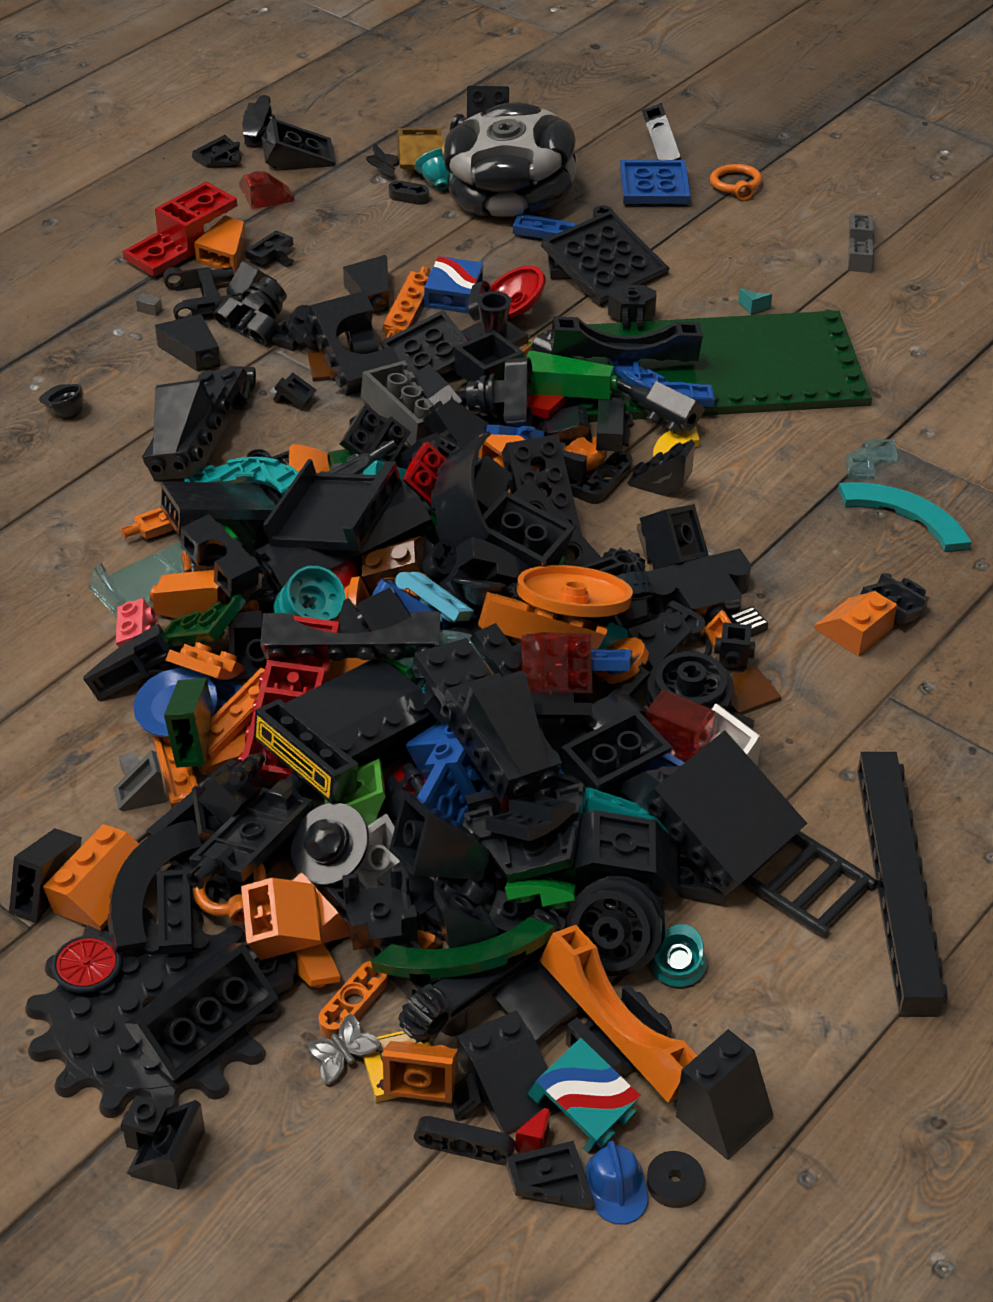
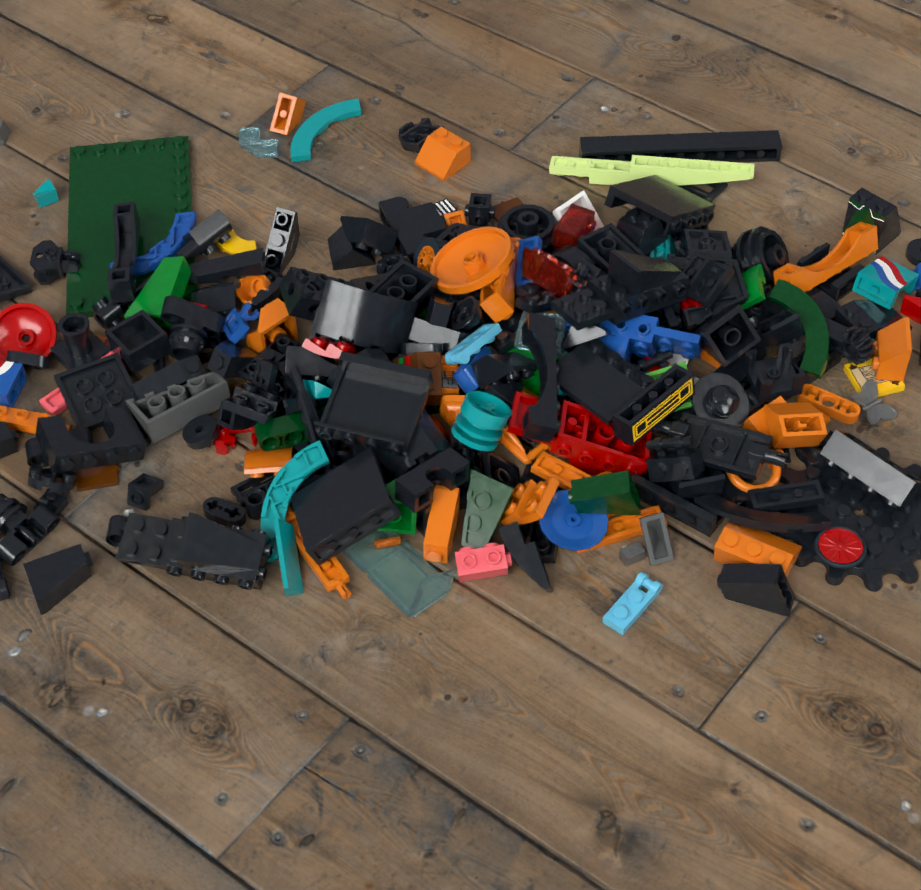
camera: 90 degrees left, 5 degrees up
black hat [39,384,84,419] -> none
none -> black beam [203,497,246,527]
none -> orange slope [270,93,306,136]
none -> teal slope [273,519,304,597]
none -> yellowish green slope [549,155,755,185]
none -> medium azure plate [602,572,663,635]

